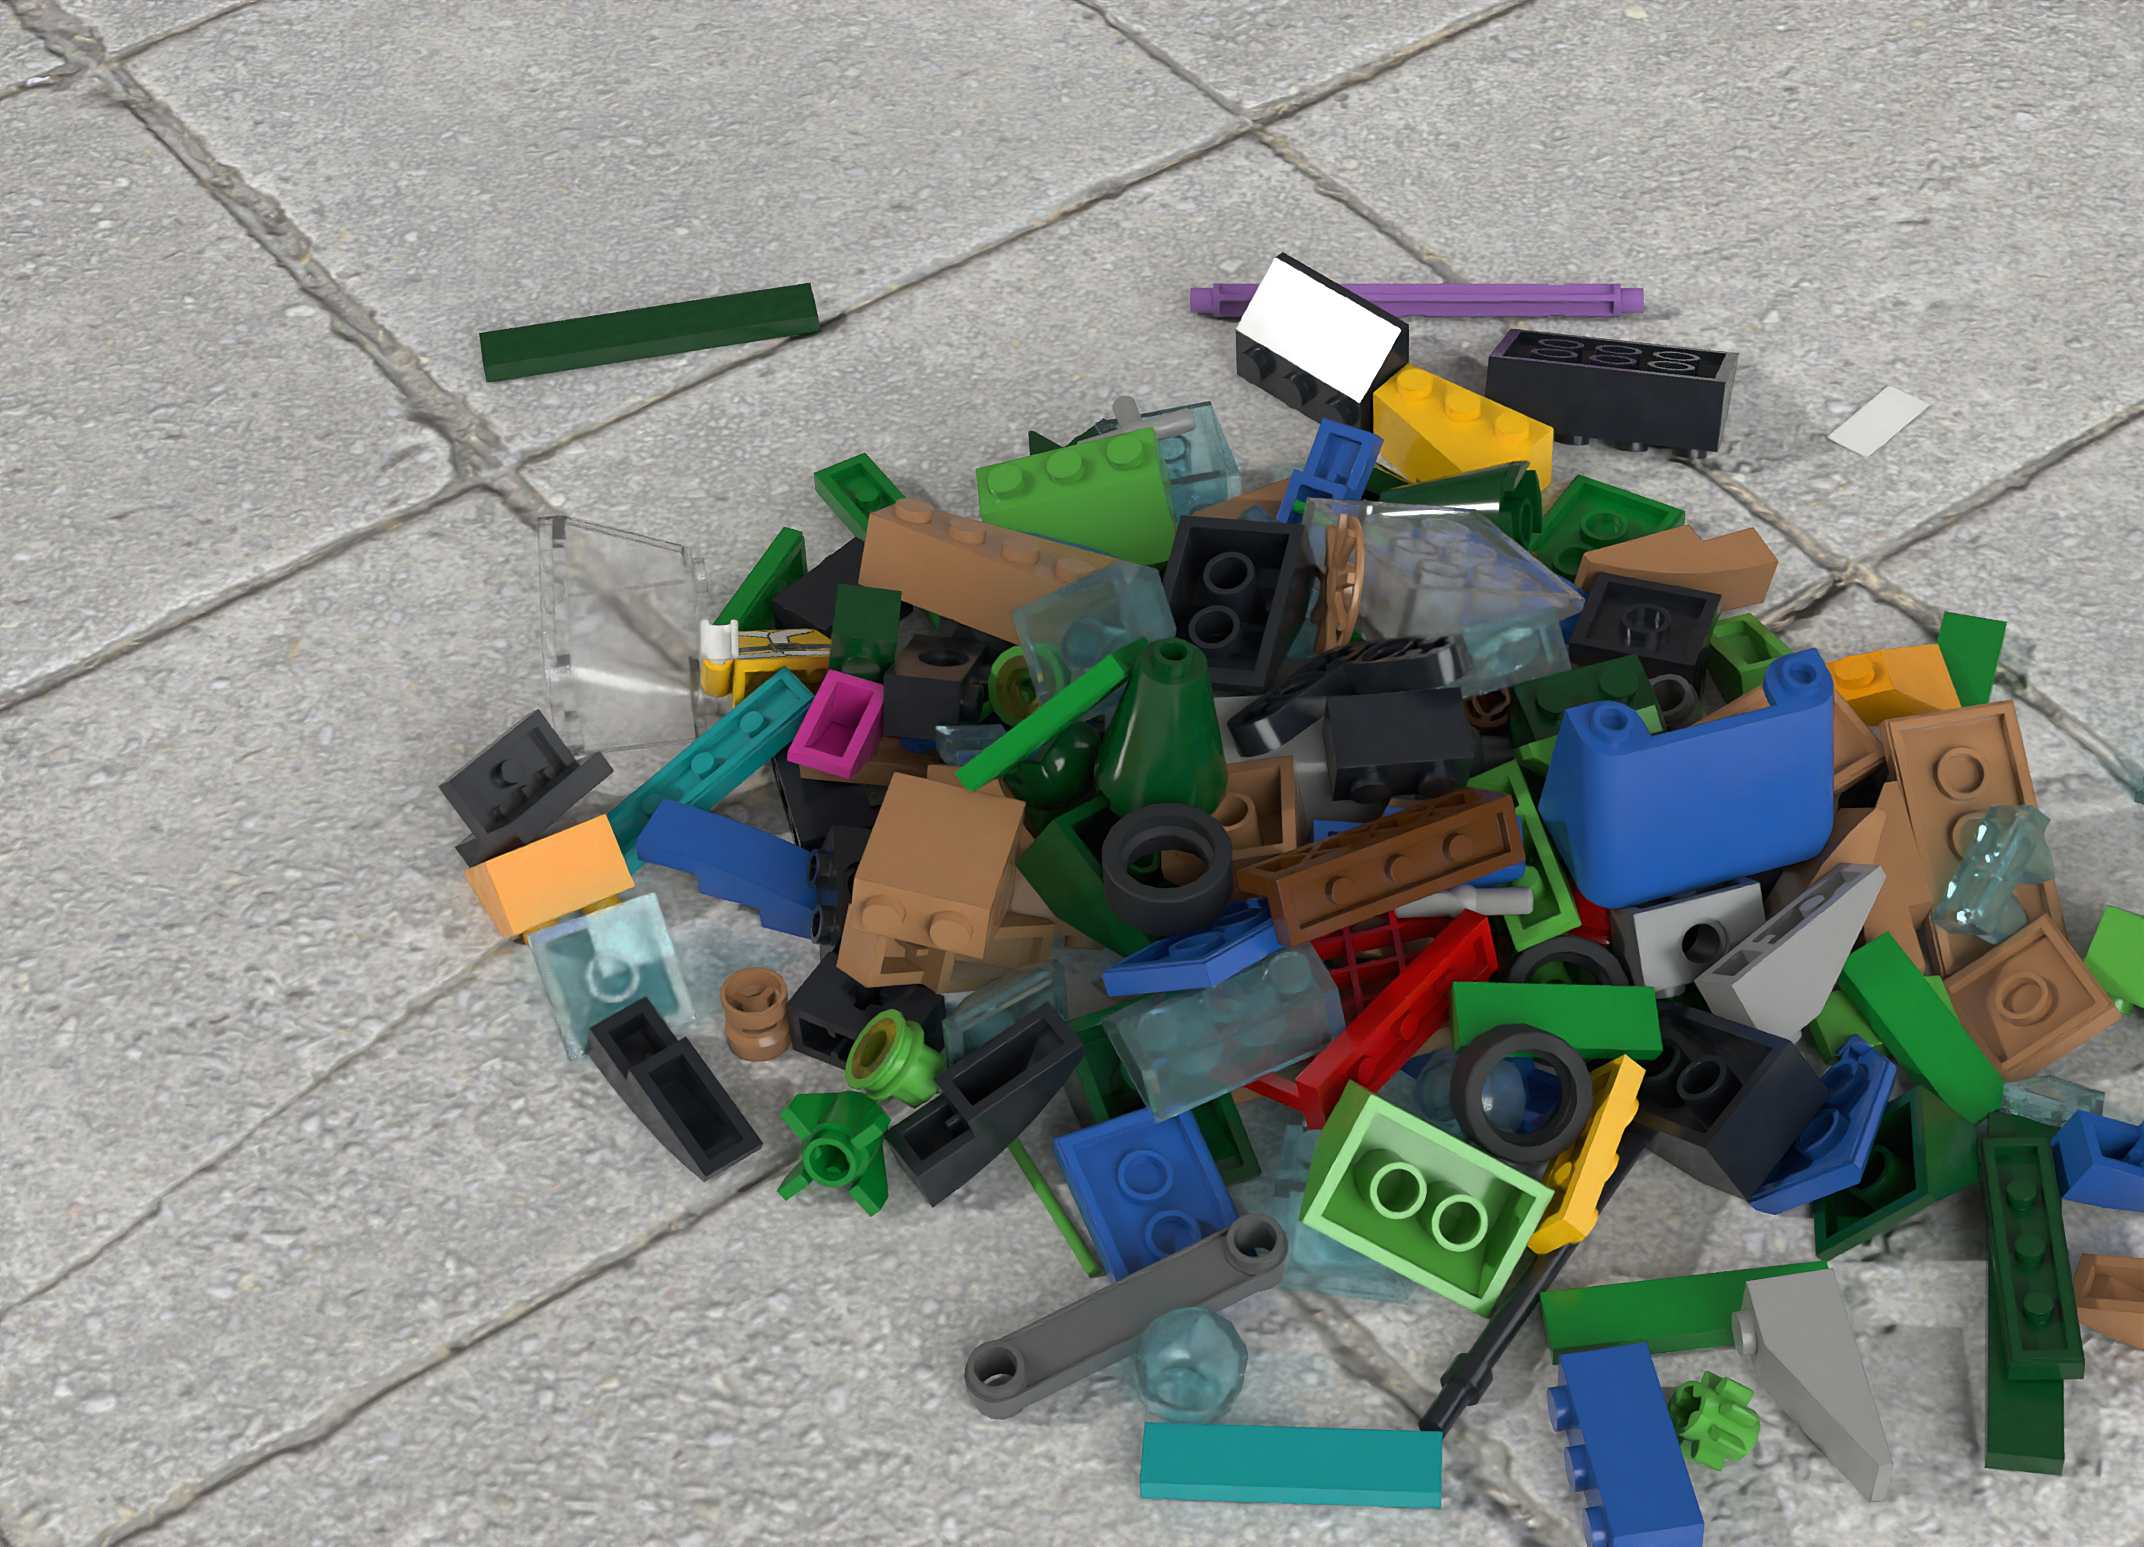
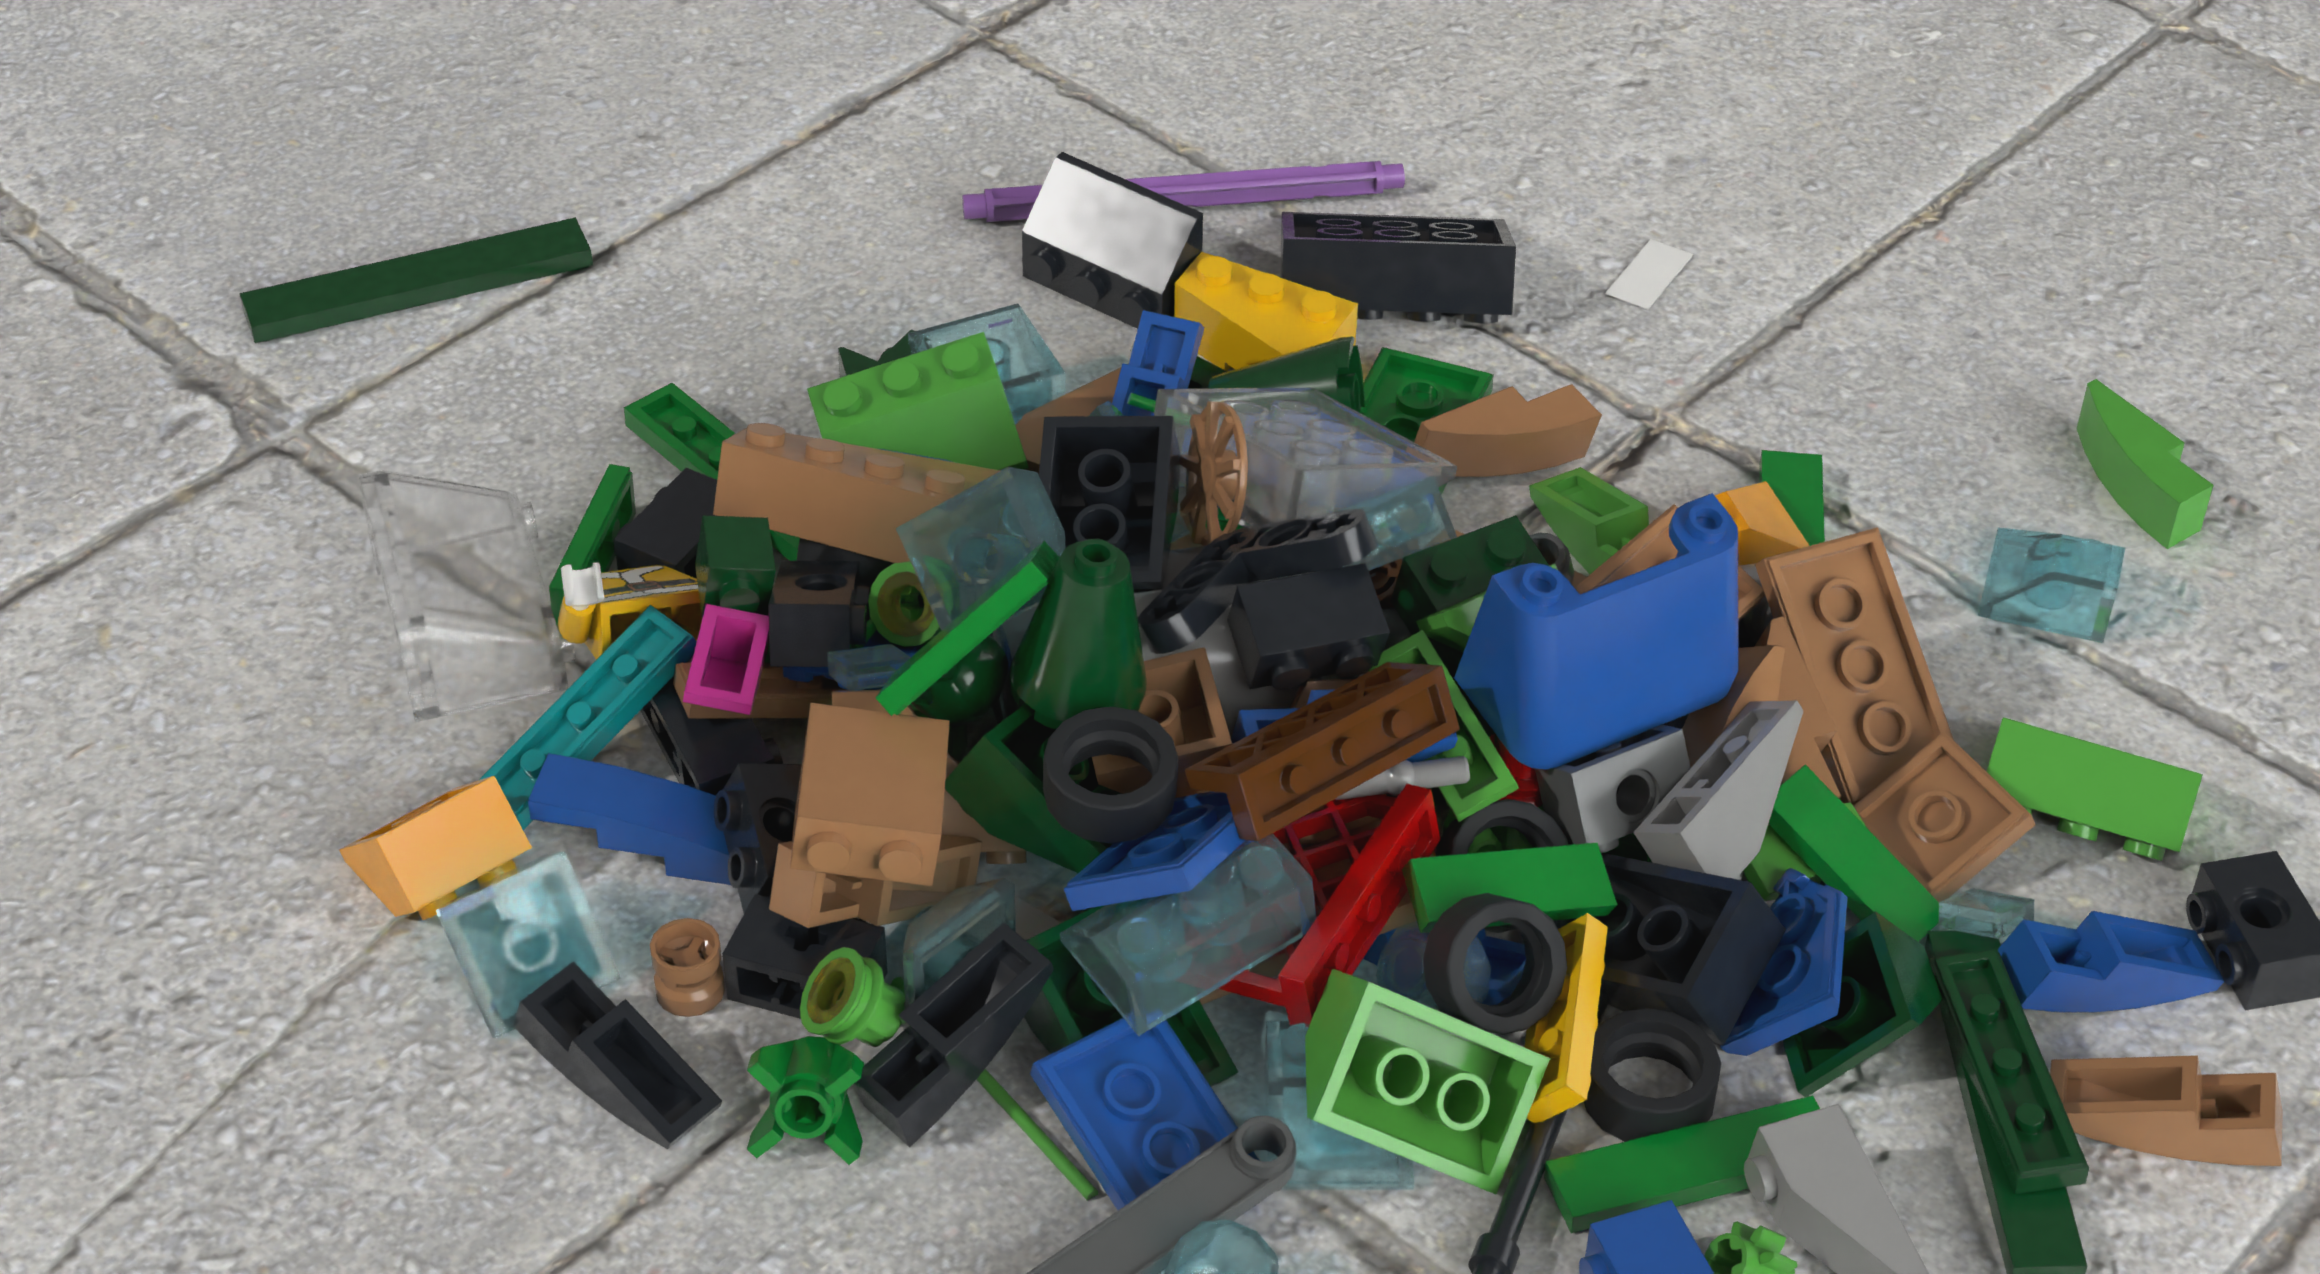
camera: 15 degrees left, 0 degrees up
black bracket [438,709,614,867] -> none
light grey piece [1077,396,1196,444] -> none
black bracket [1567,572,1722,702] -> none
clear light blue tile [1931,805,2055,945] -> none
none -> black tyre [1583,1008,1721,1142]

